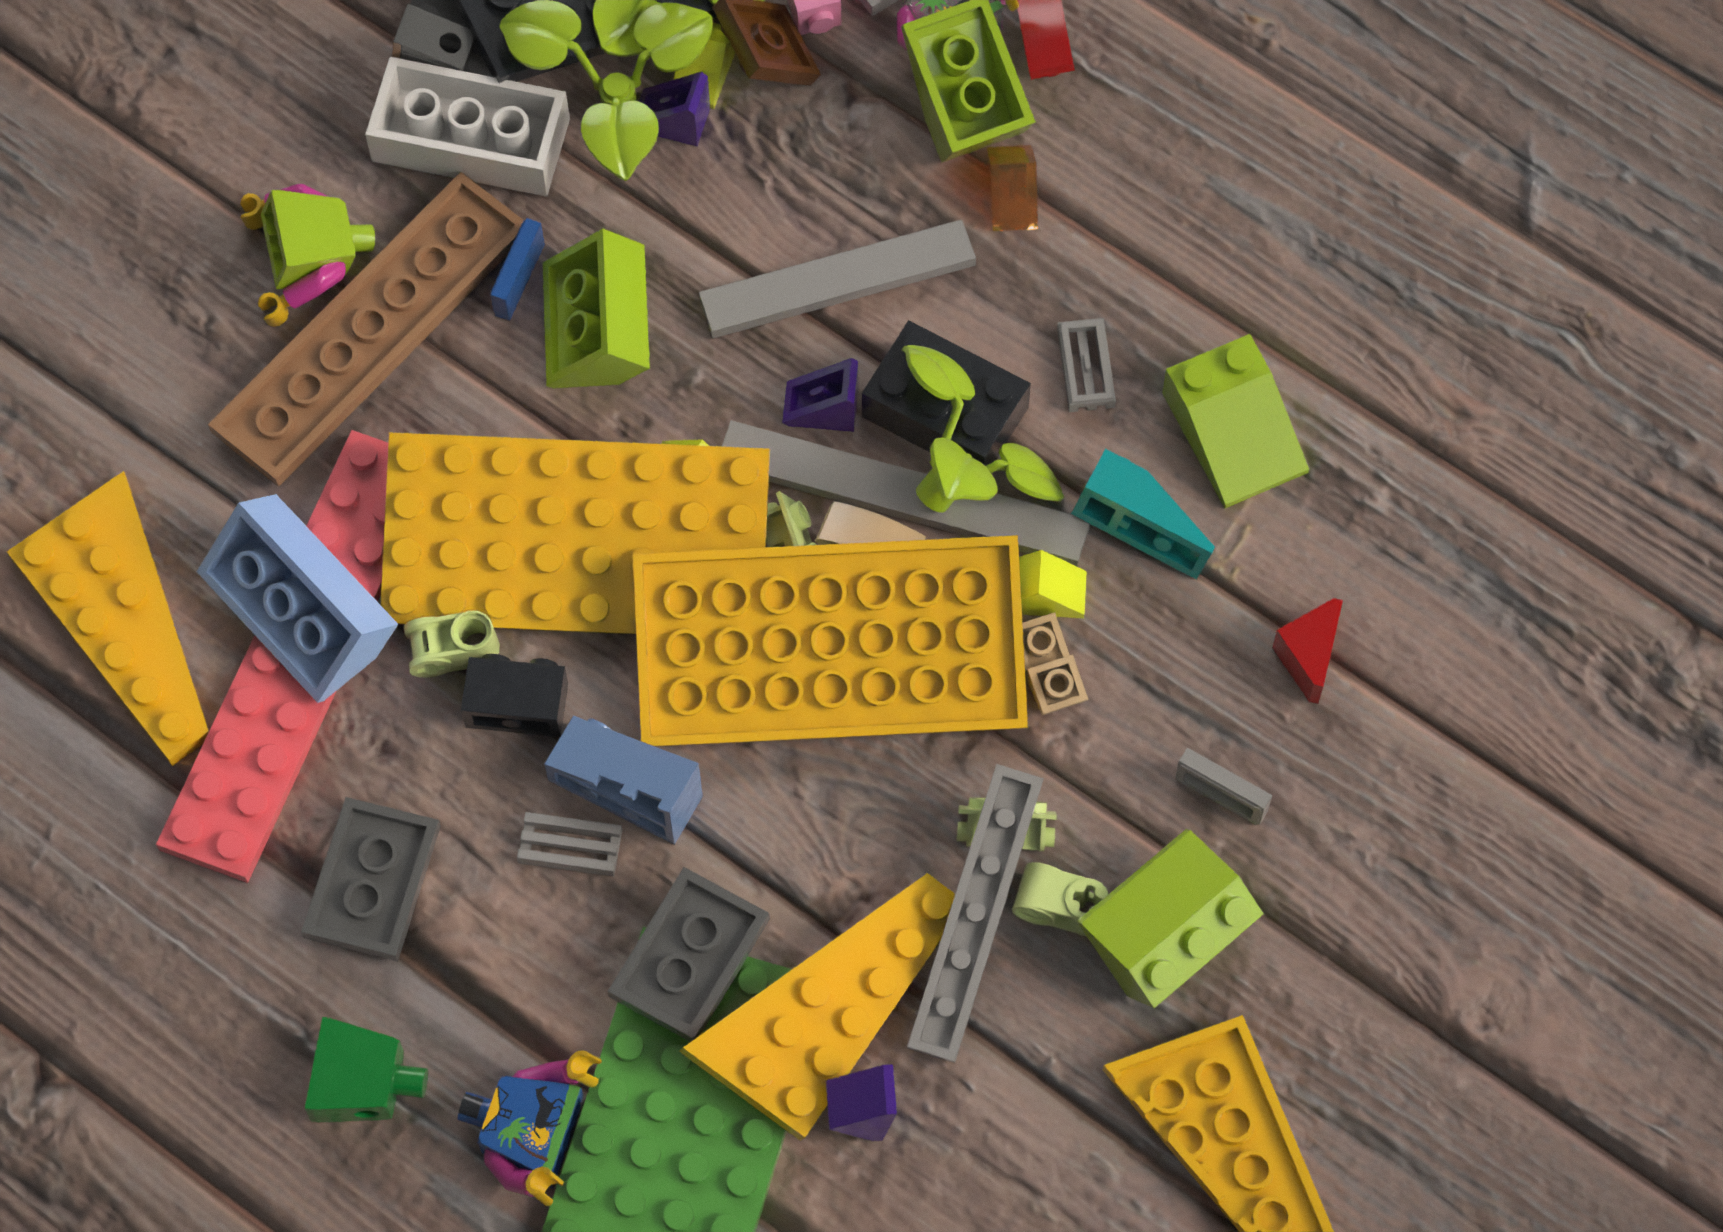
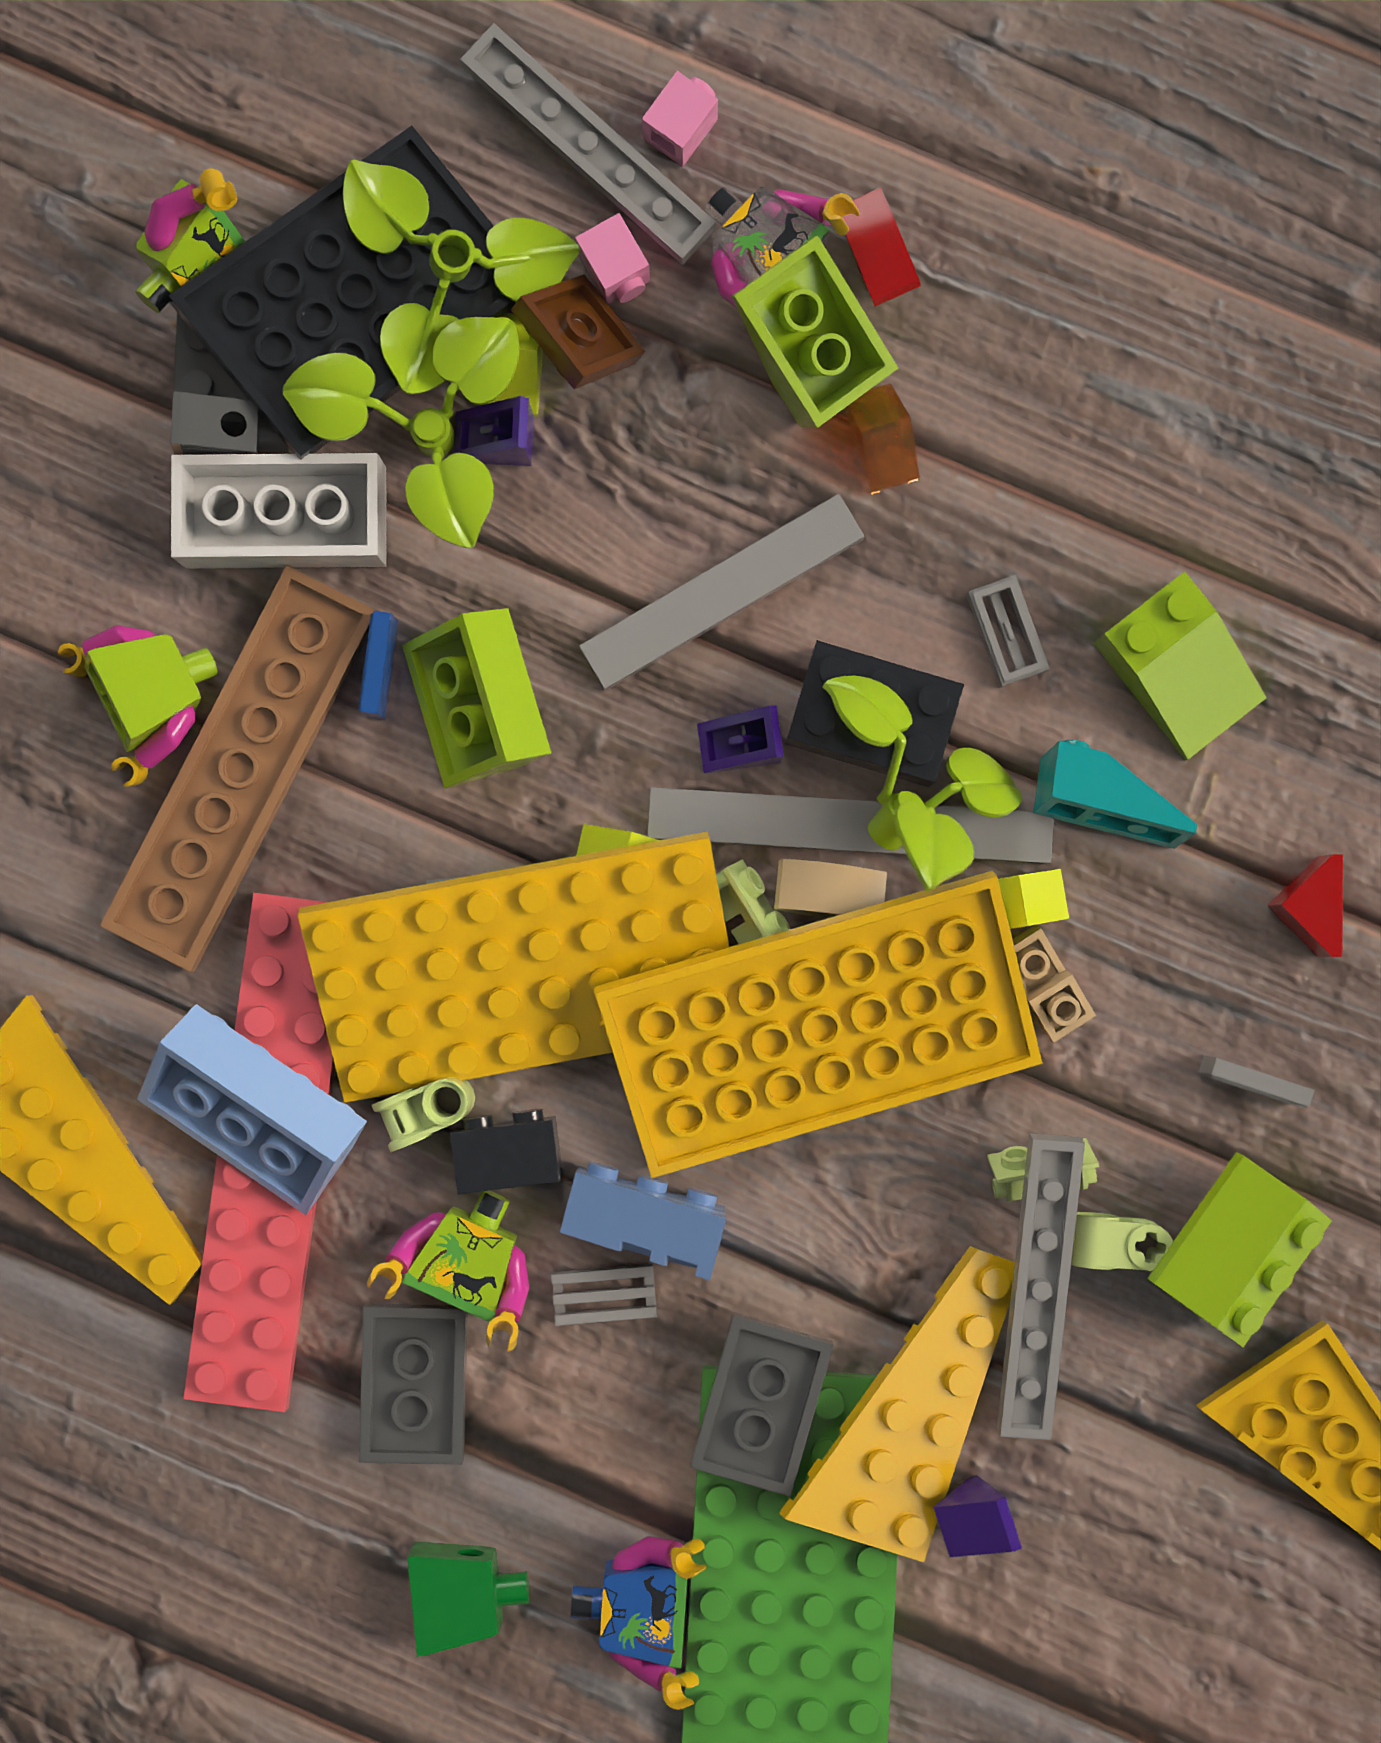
camera: 15 degrees left, 20 degrees up
none -> torso [367,1191,530,1351]

